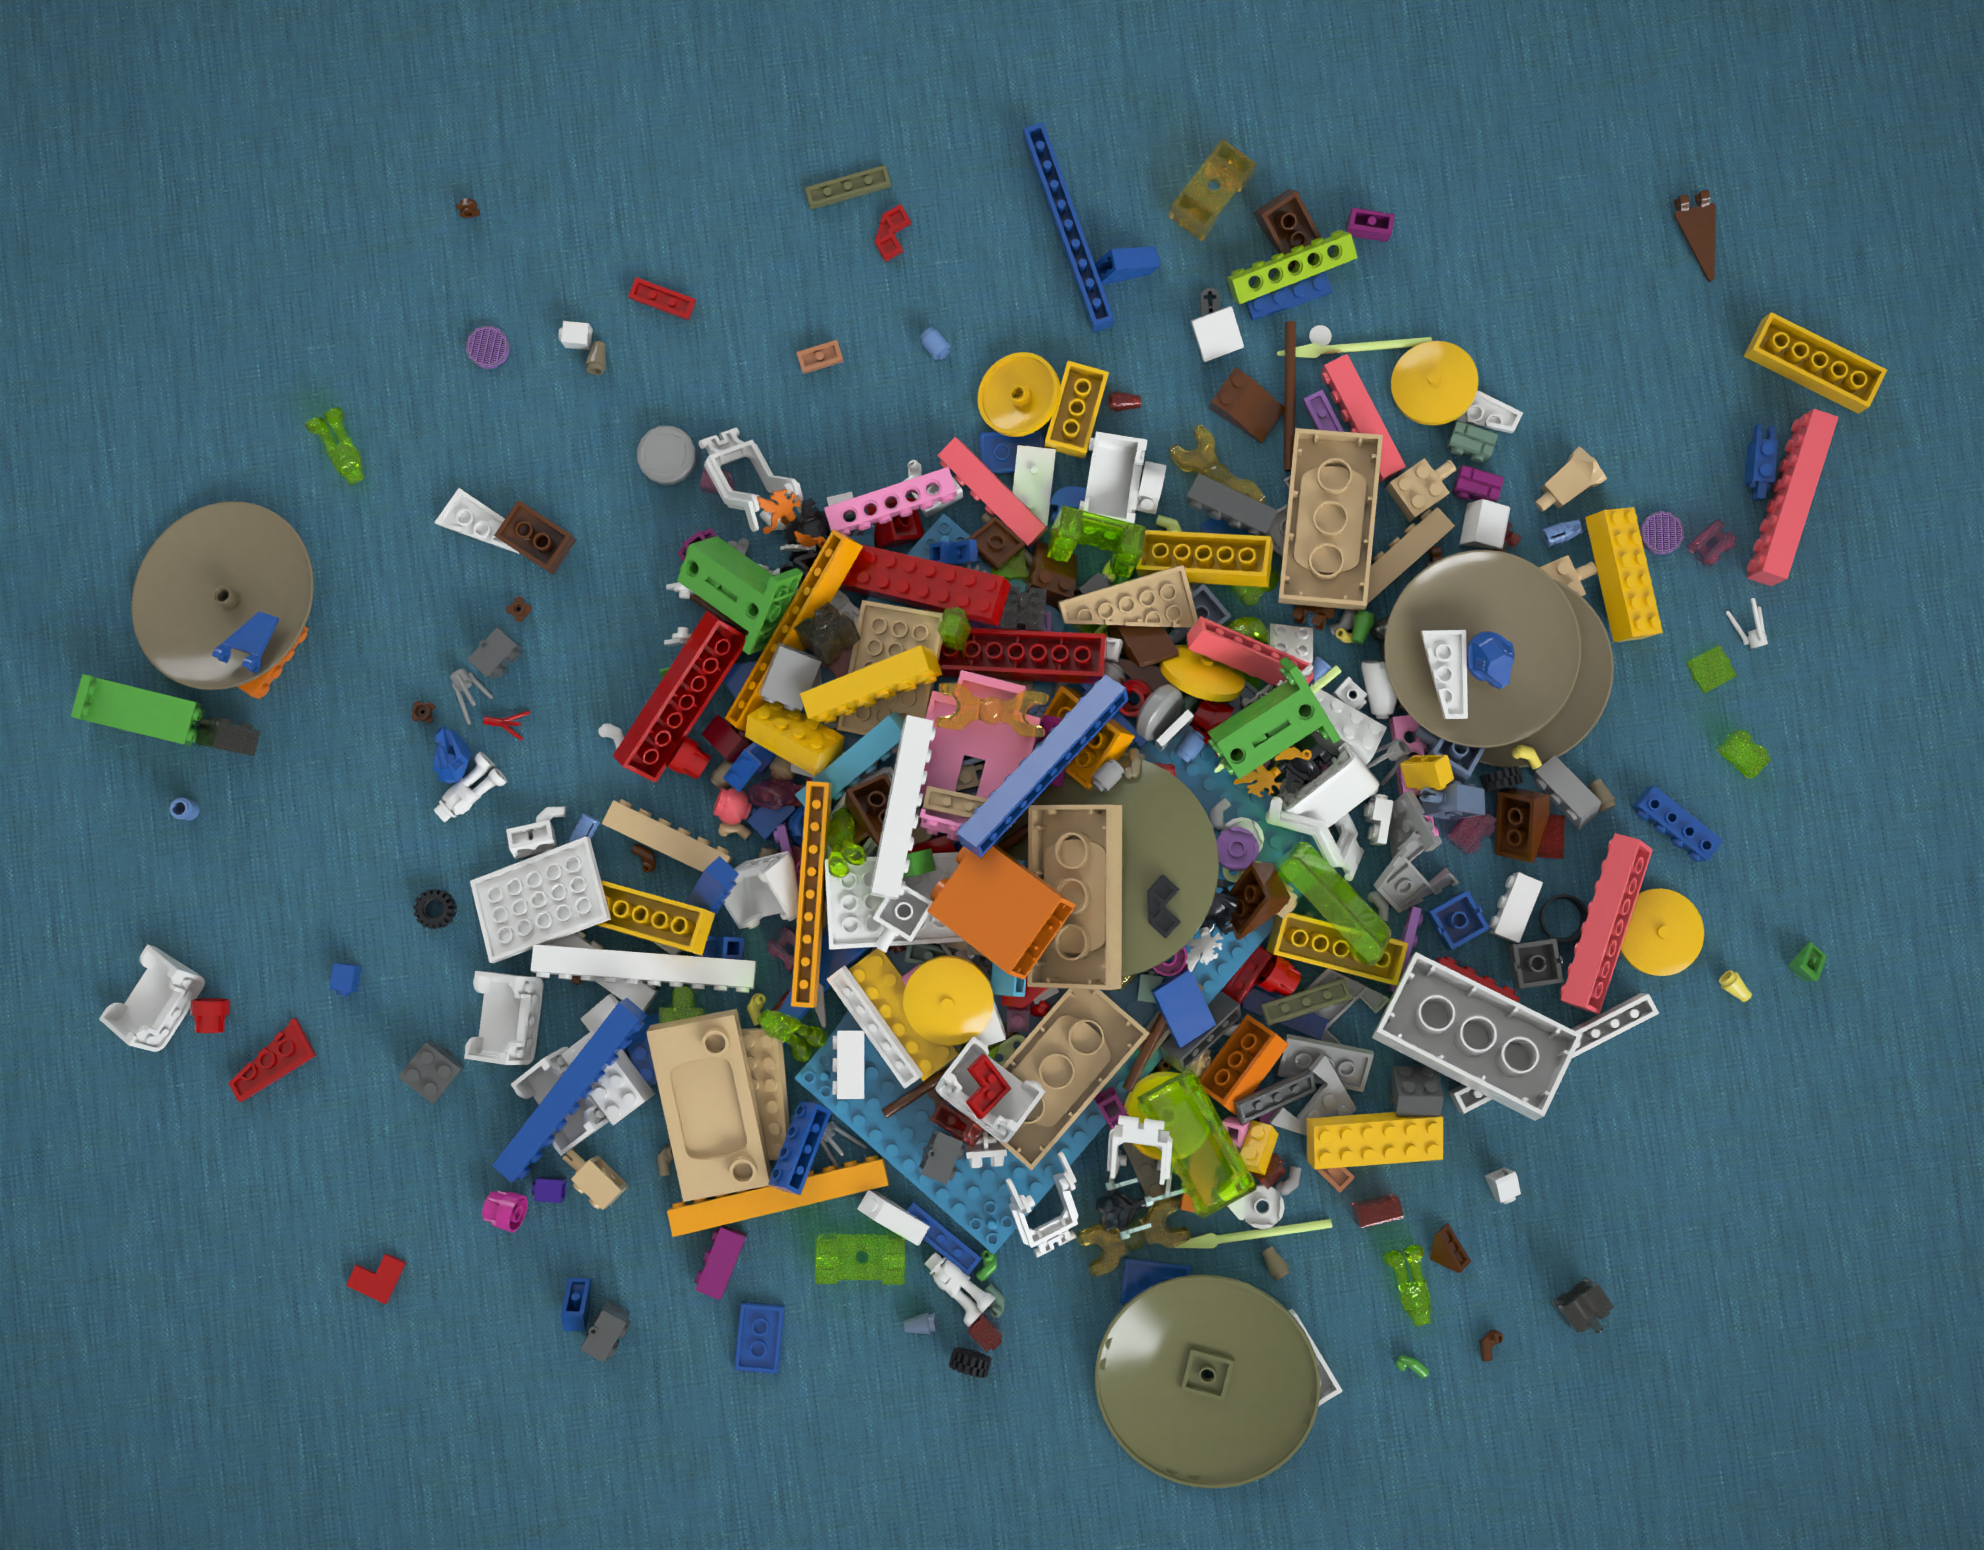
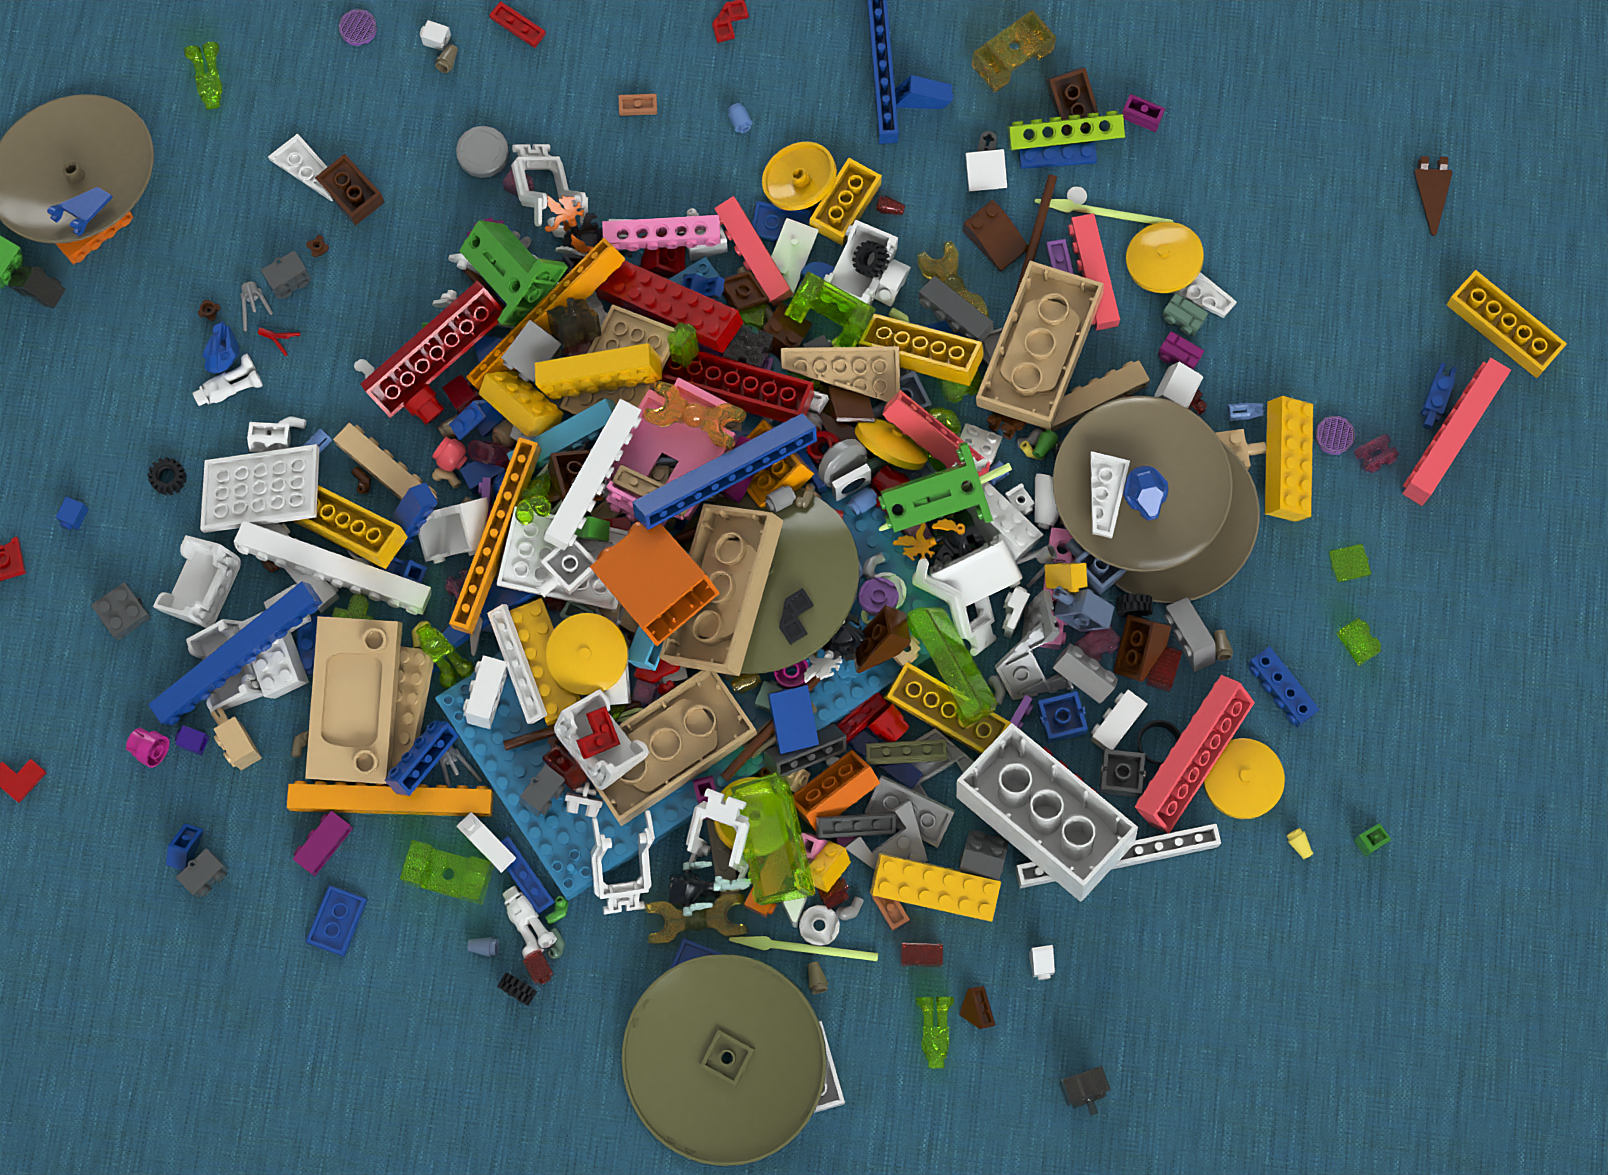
camera: 15 degrees right, 10 degrees down
tan brick [1385,458,1457,522] -> none
bright green arm [1395,1355,1429,1378] -> none
reddish brown arm [1480,1330,1503,1361] -> none
light yellow arm [1511,744,1542,770] -> none
tan piece [1535,447,1607,512] -> none
white plant [1726,598,1768,649] -> none
none -> black tyre [852,240,890,278]
none -> light grey brick [1053,643,1118,704]

